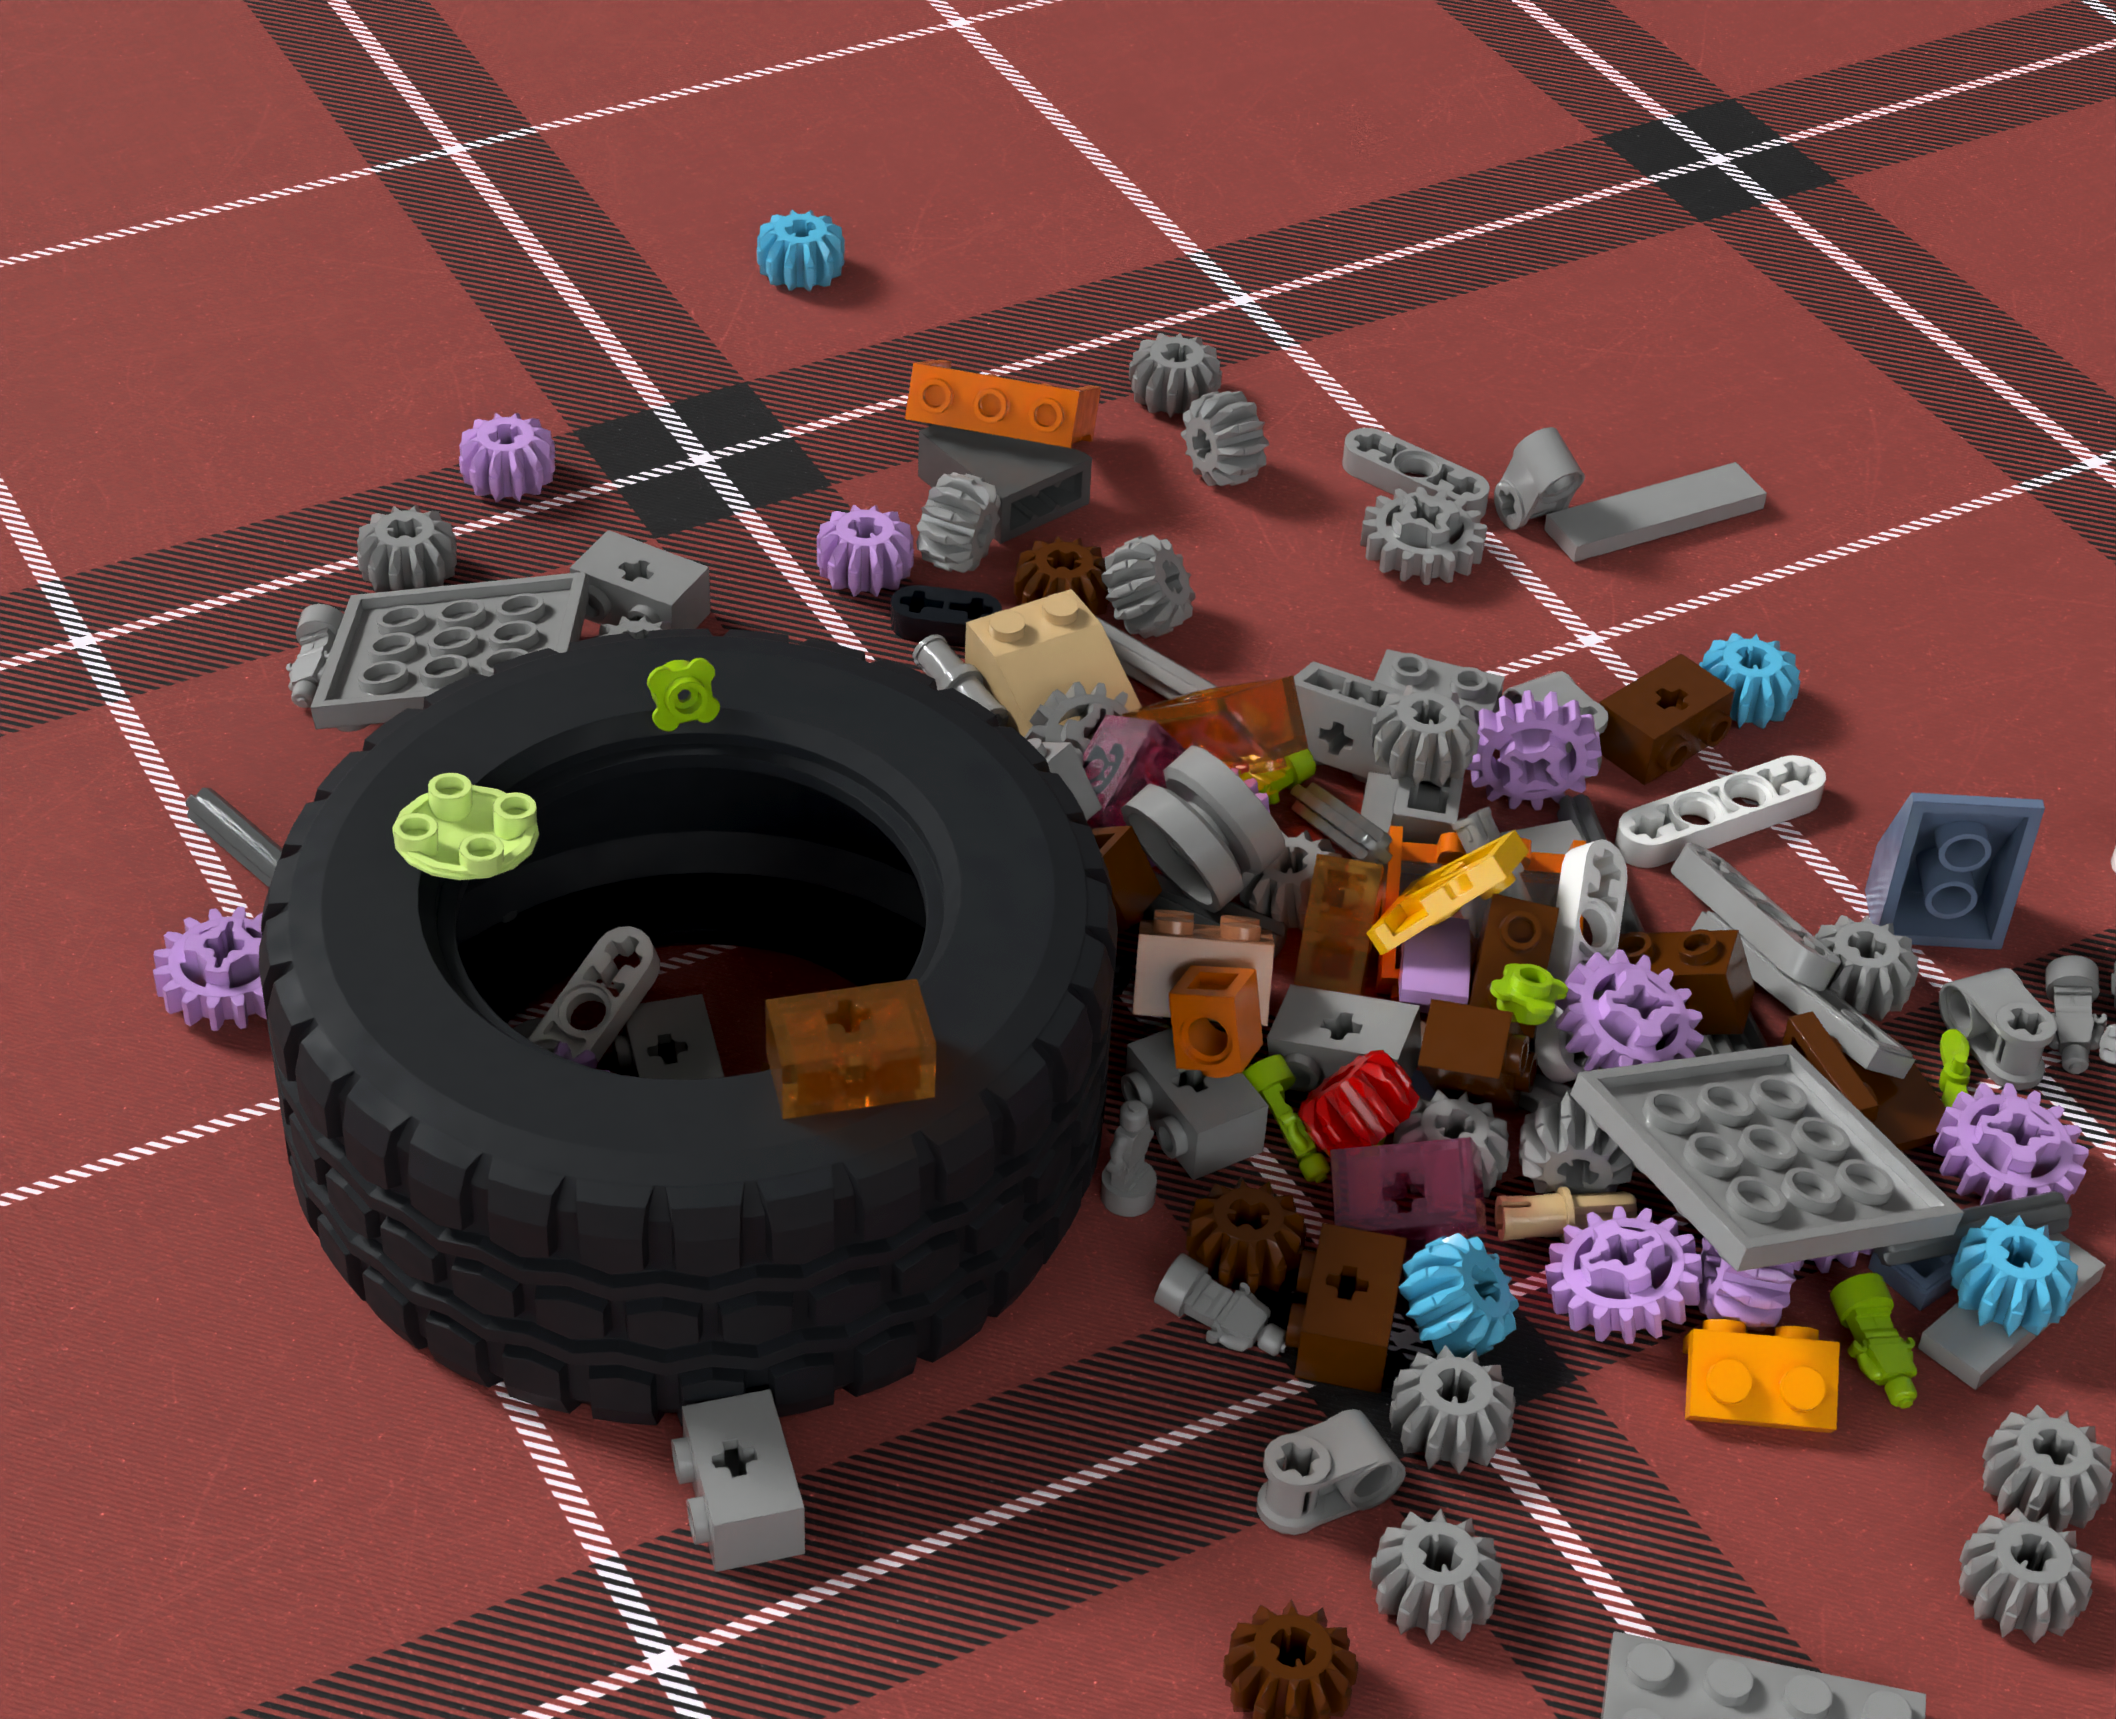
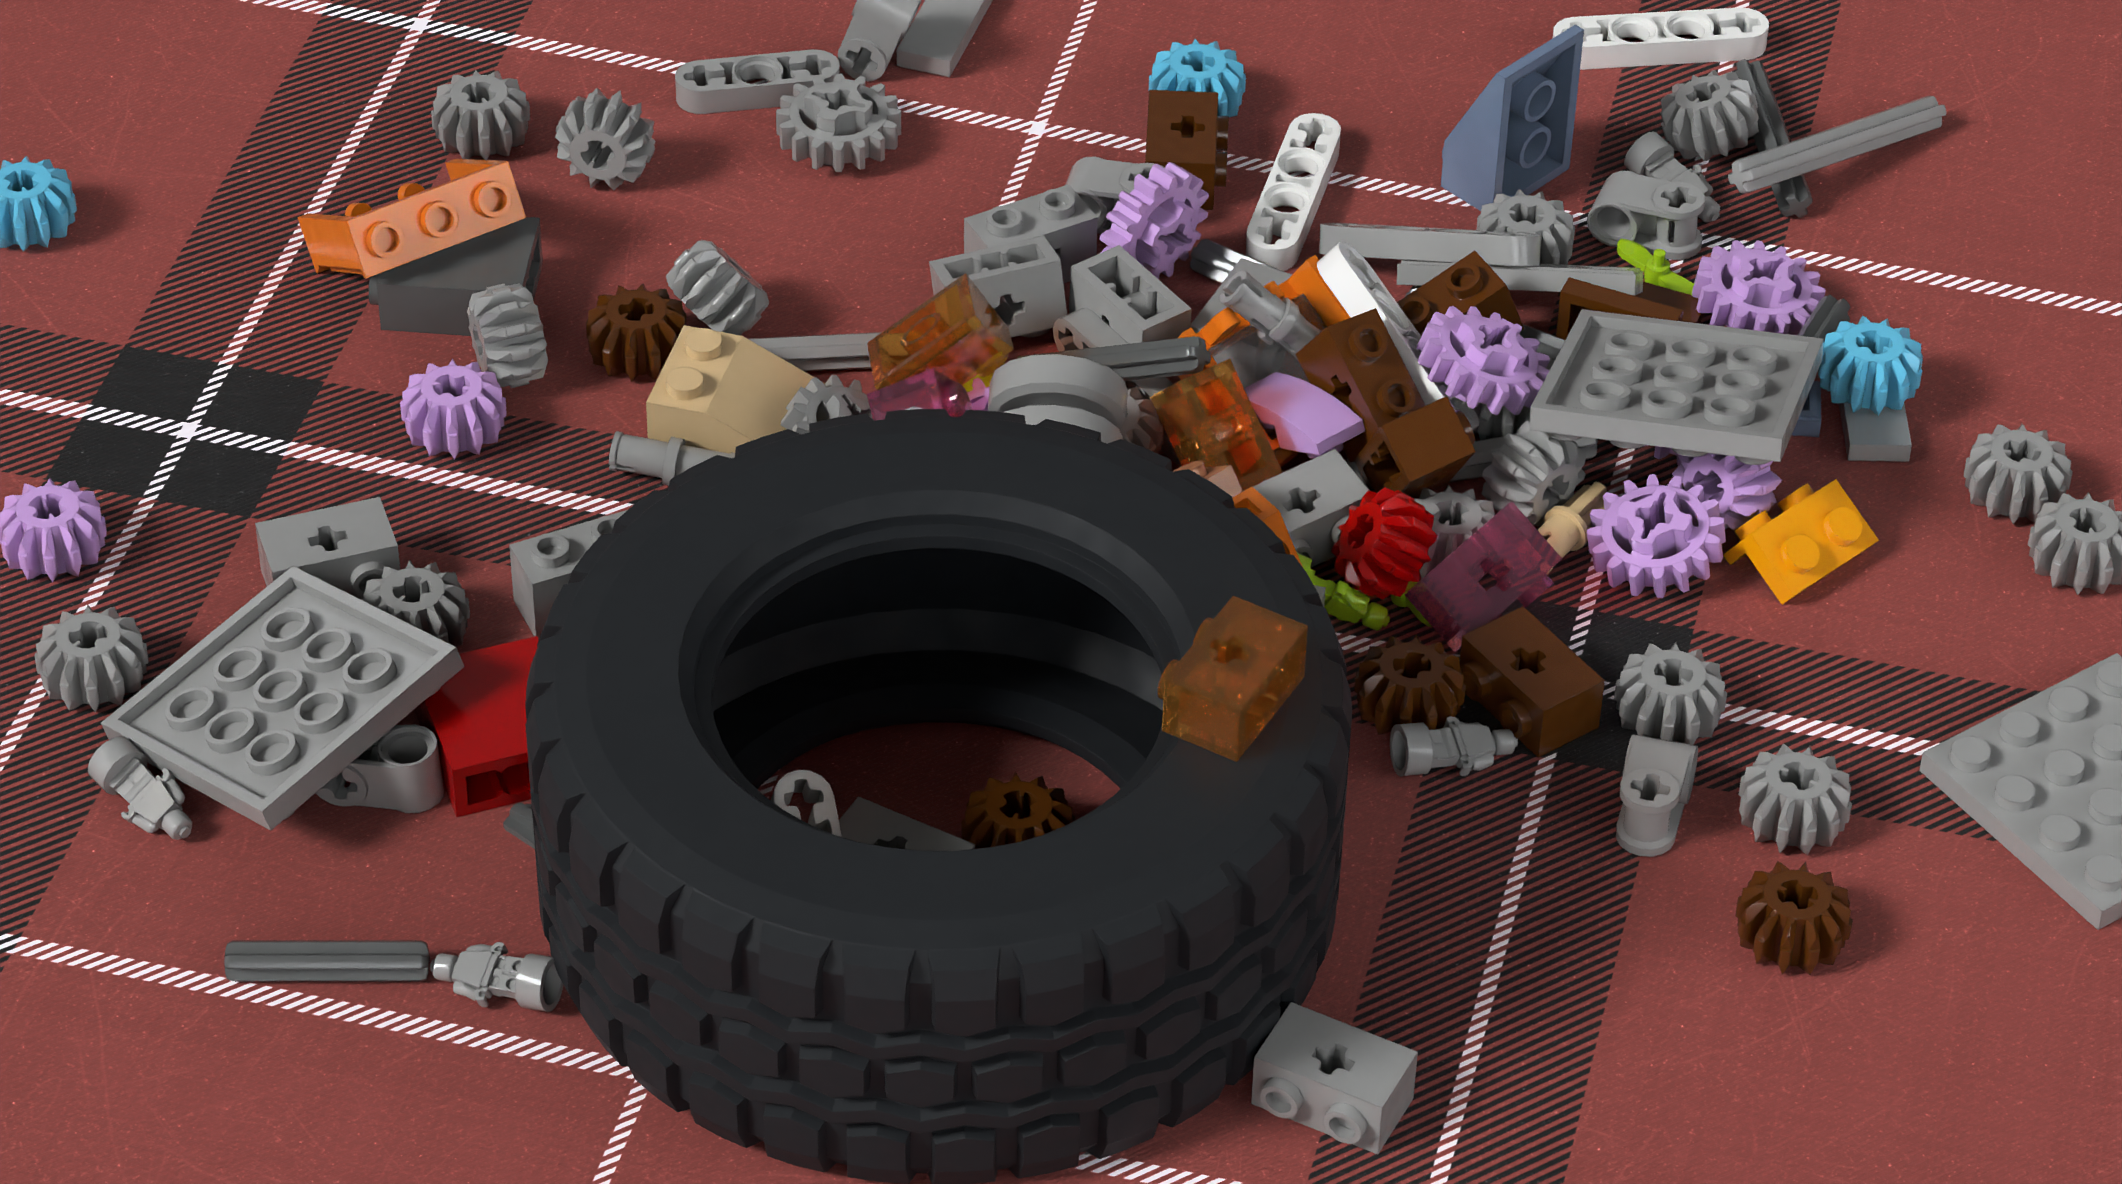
camera: 45 degrees left, 0 degrees up
lavender gear [153,907,267,1031] -> none
yellowish green dish [392,773,539,880] -> none
lime plate [647,658,720,732] -> none
black beam [891,585,1002,647] -> none
yellow wing [1366,830,1529,955] -> none
light grey gear [1370,685,1480,787] -> none
medium azure gear [1399,1233,1519,1358] -> none
lime plate [1490,963,1568,1025] -> none
lime piece [1830,1273,1917,1409] -> none

